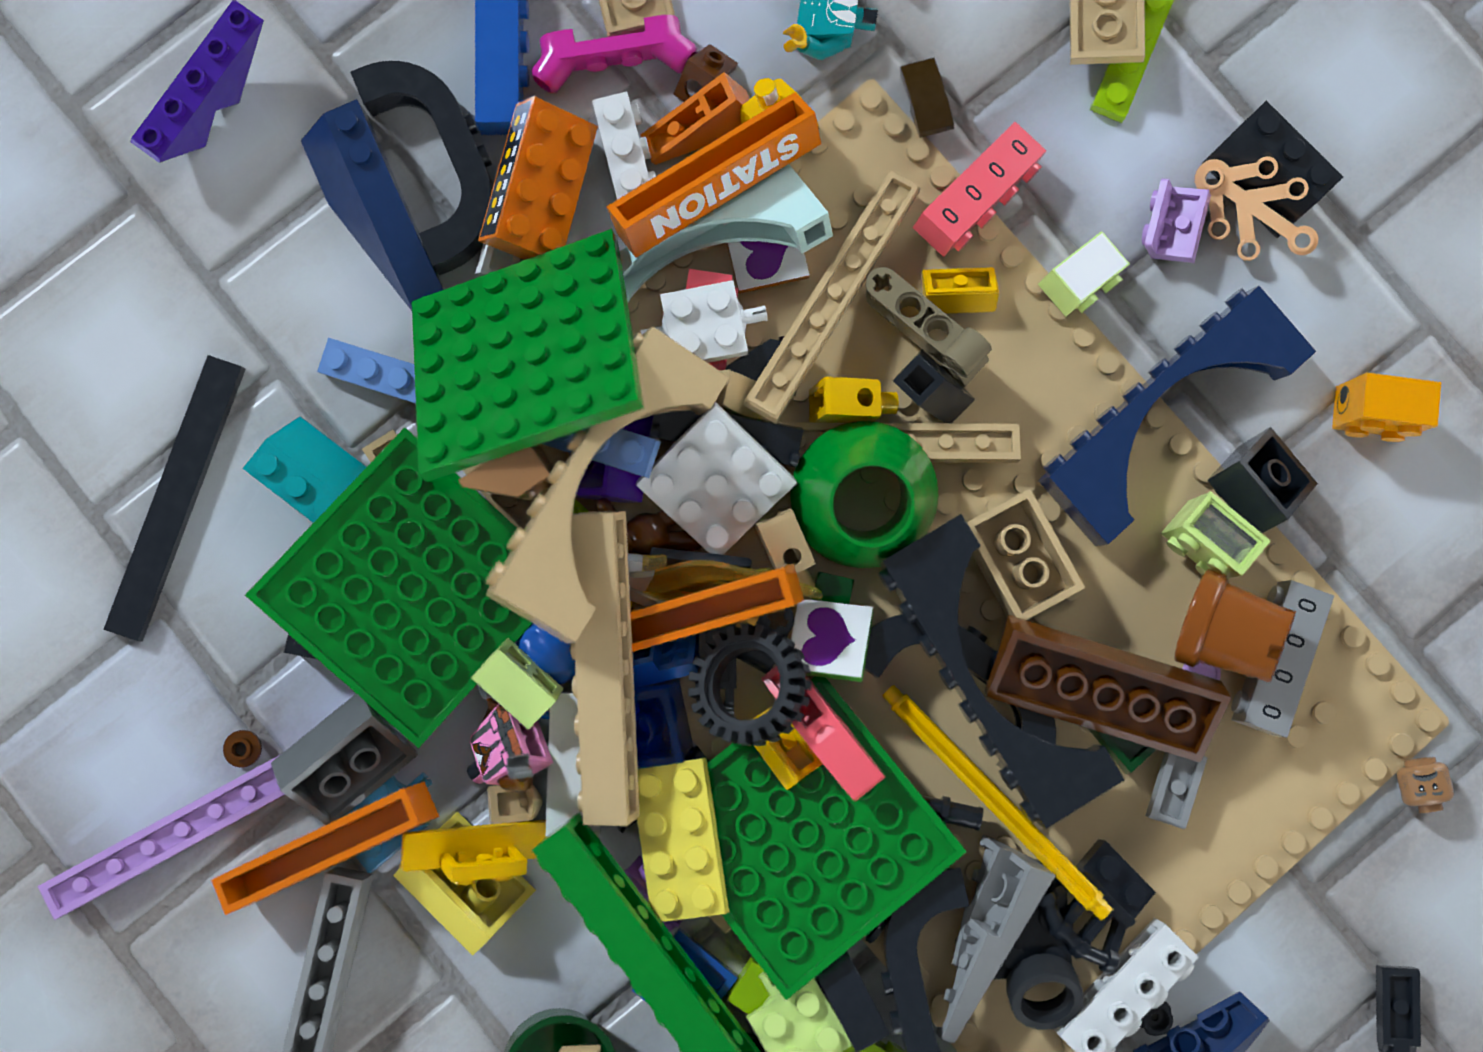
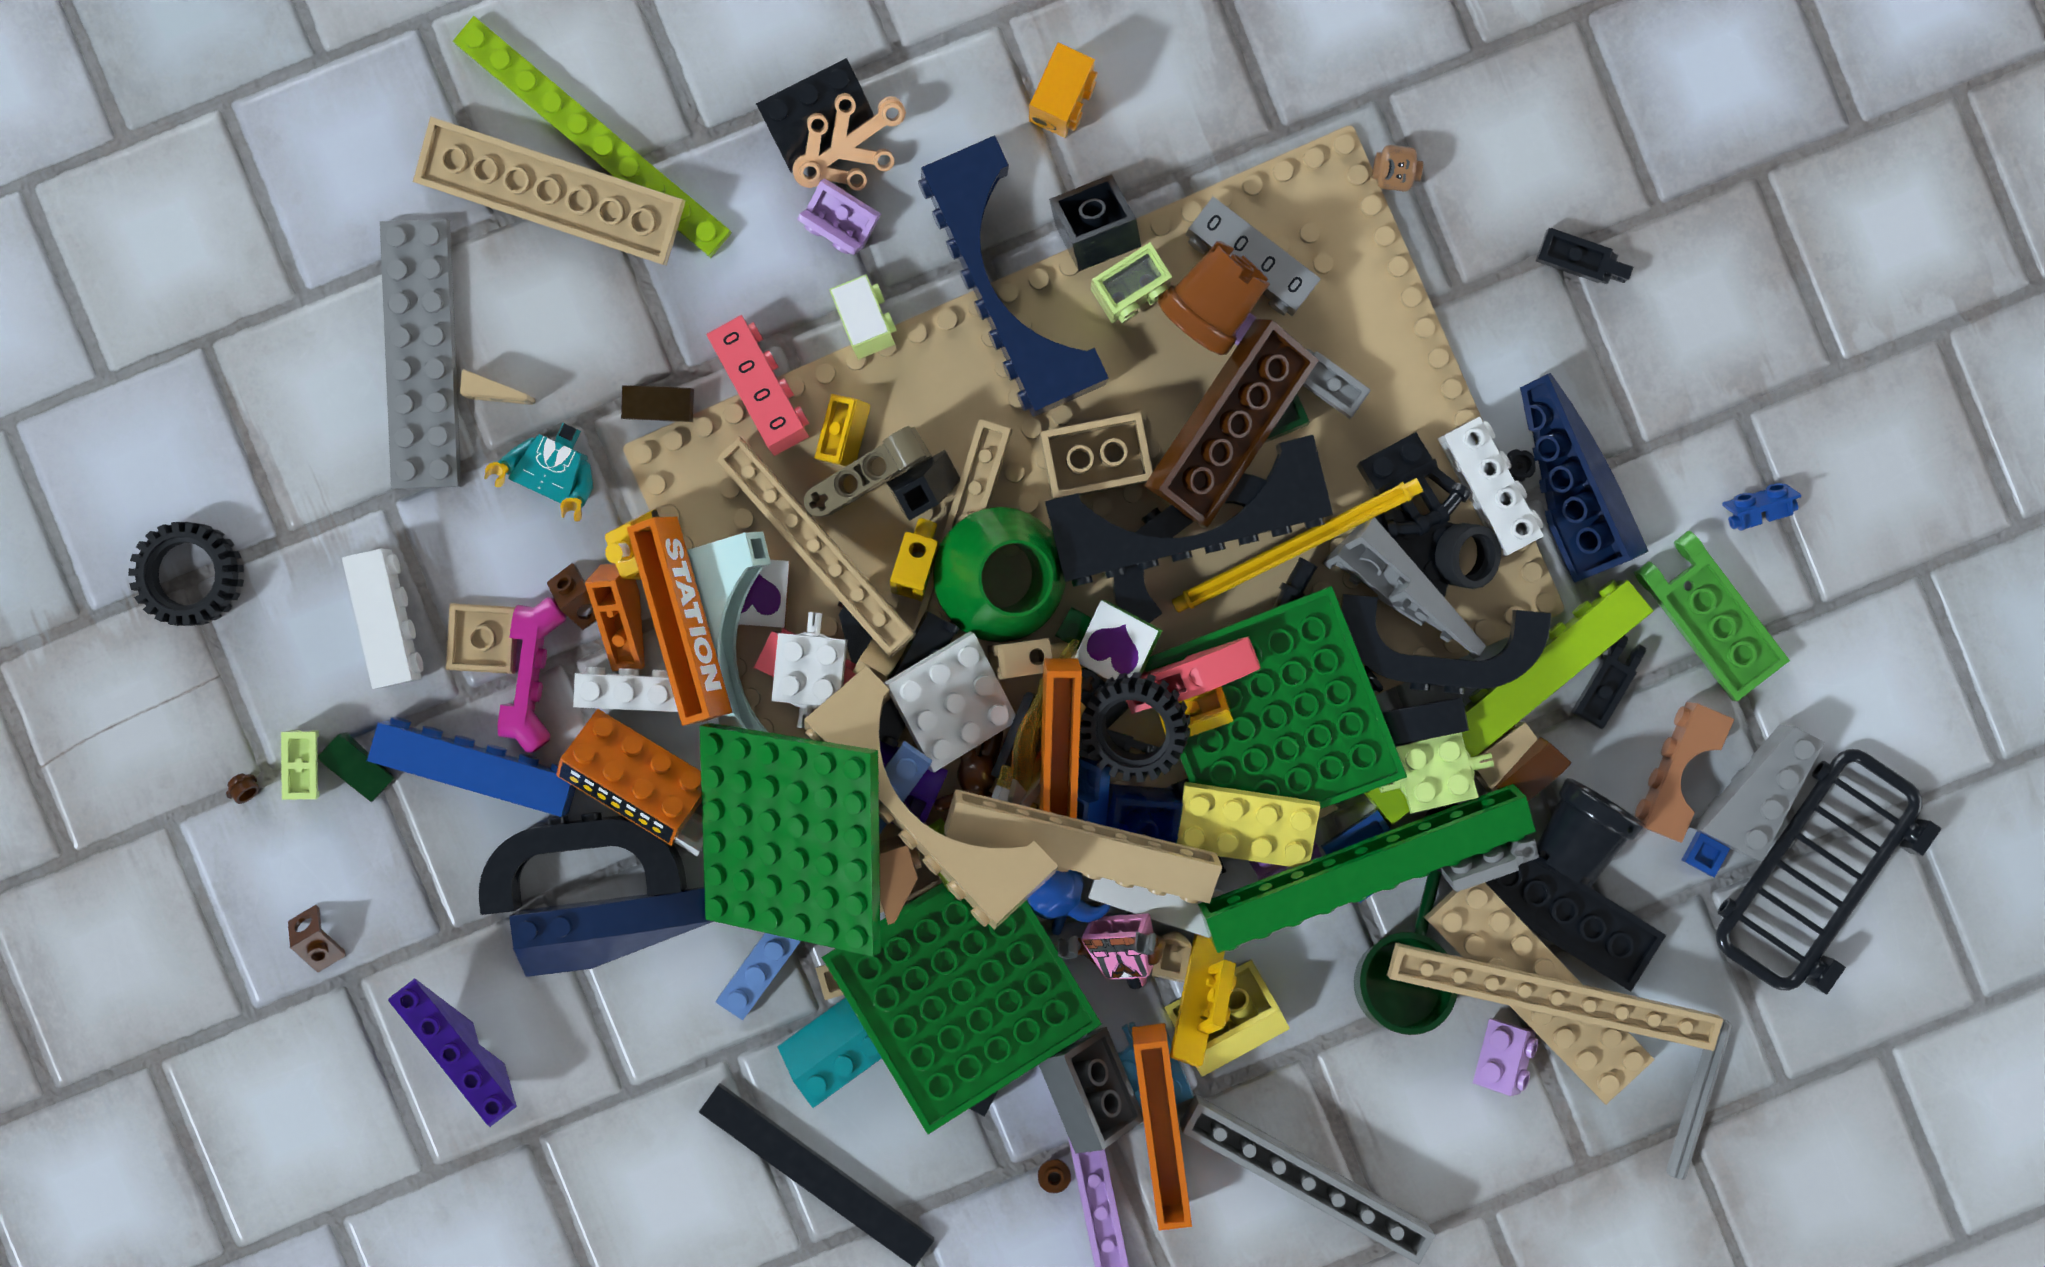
camera: 70 degrees left, 5 degrees up
yellowish green hinge [471,638,564,730] -> none

